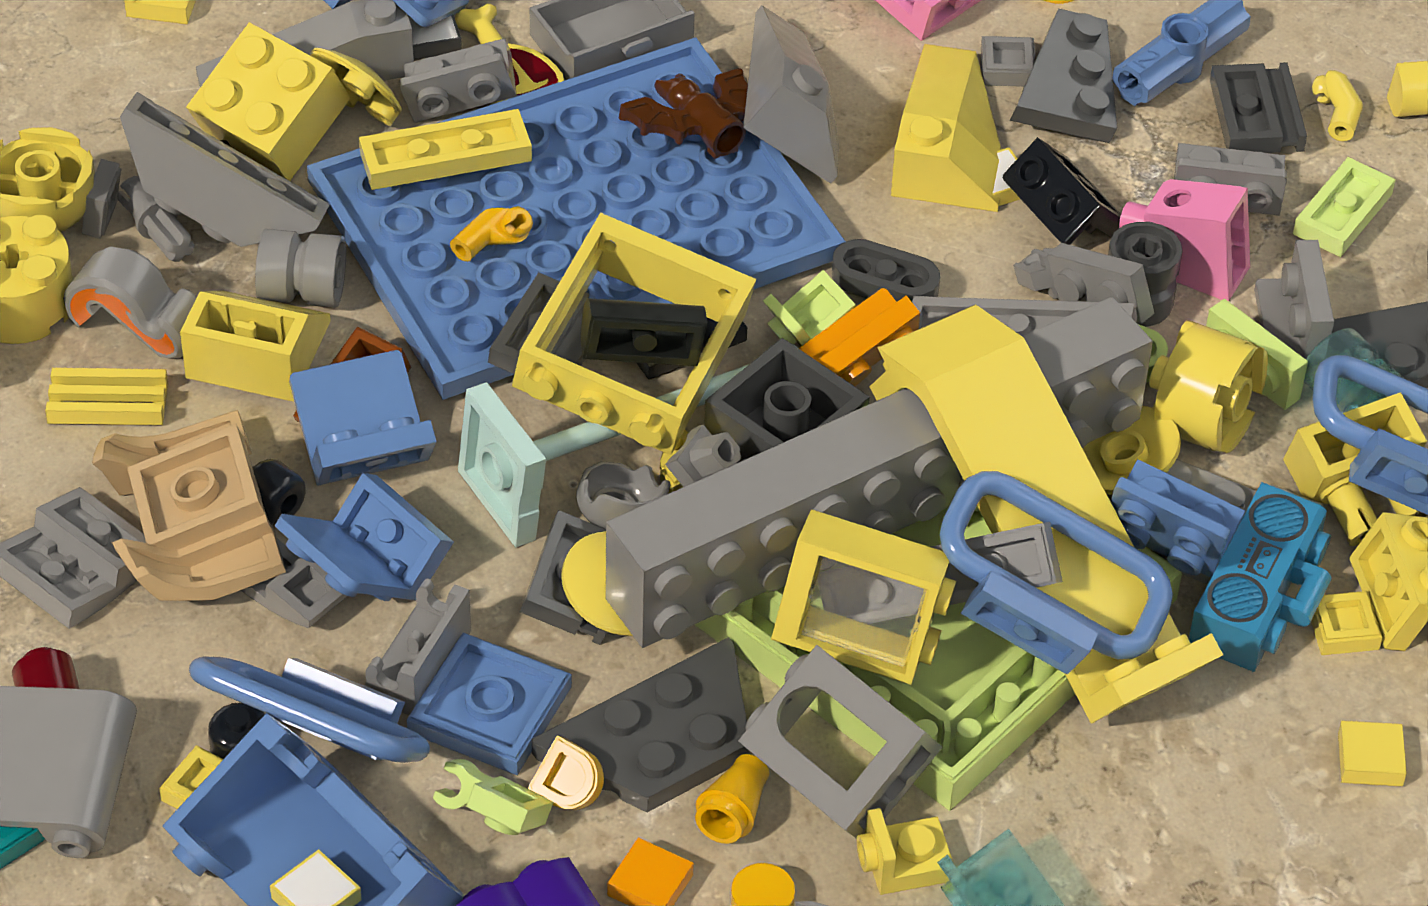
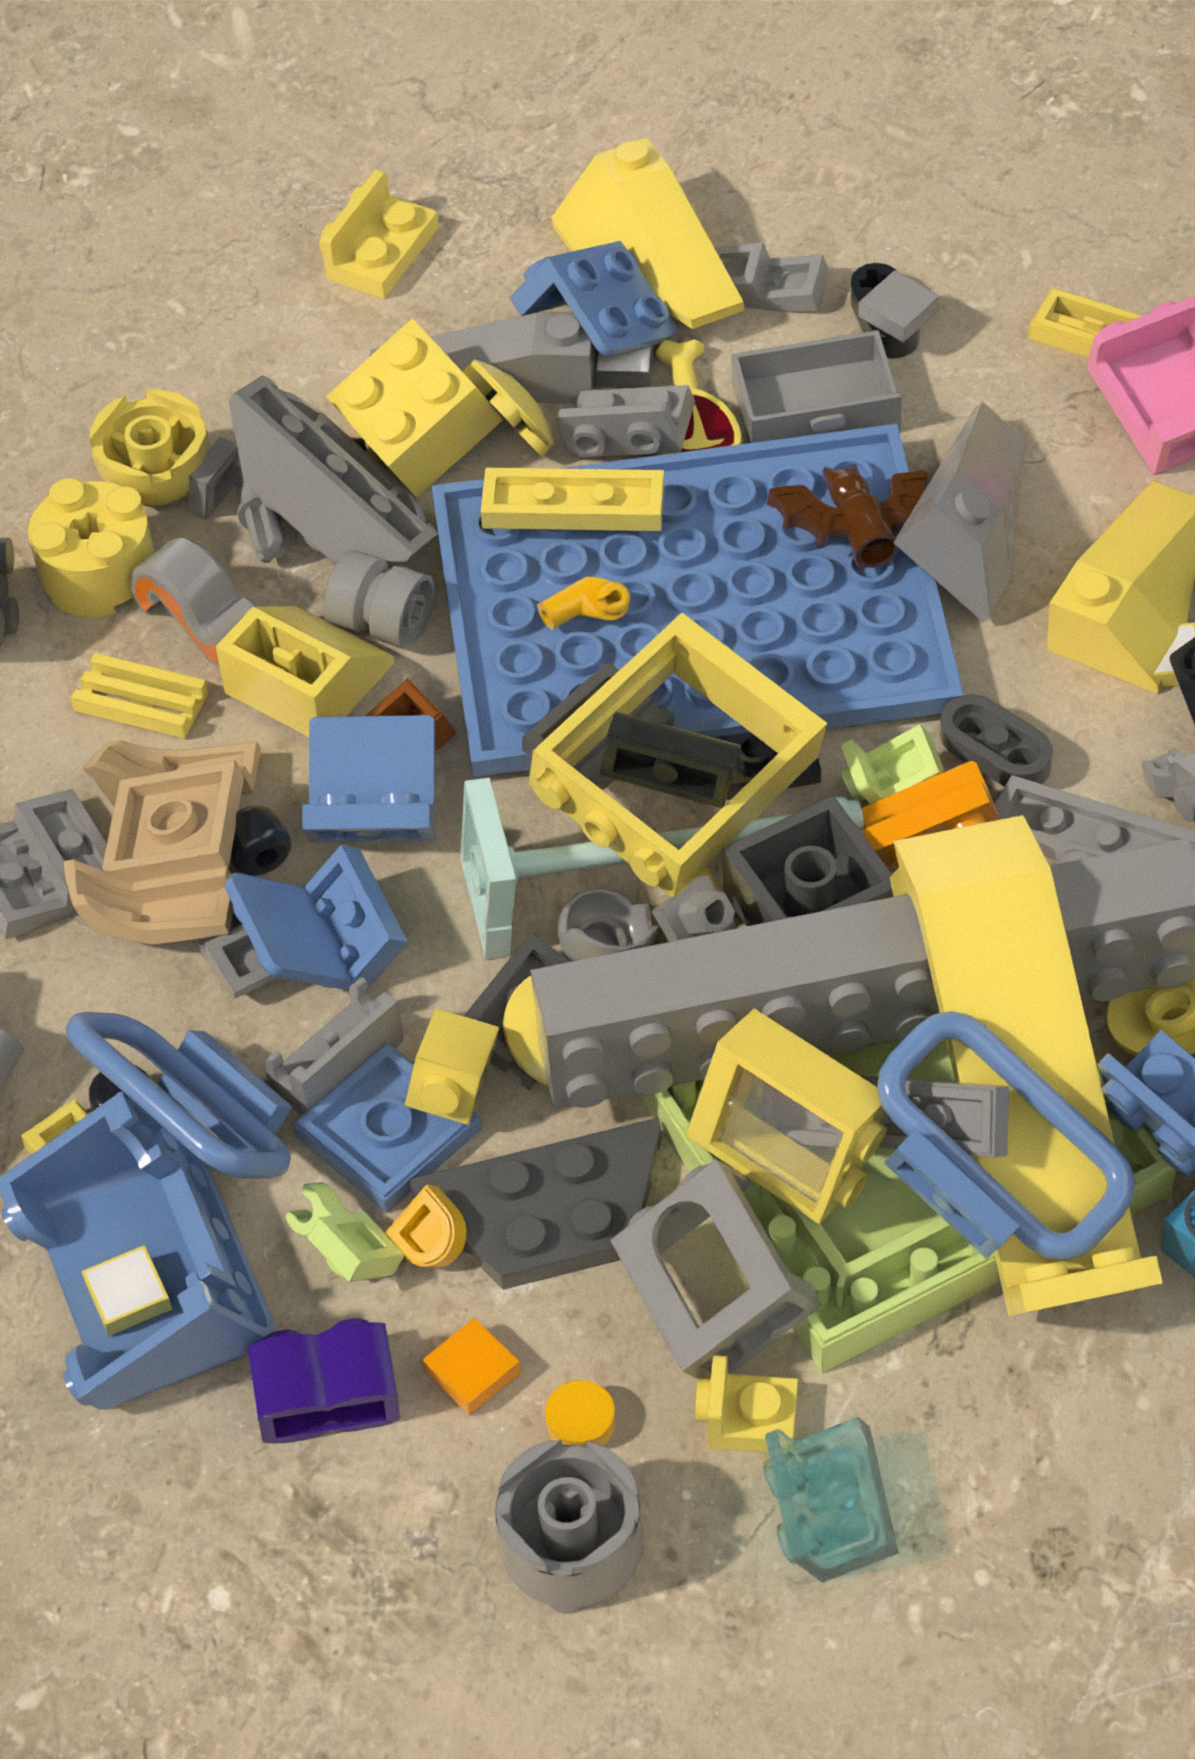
camera: 25 degrees right, 5 degrees up
yellow cone [695,754,769,844] -> none
none -> light yellow brick [404,1008,499,1125]

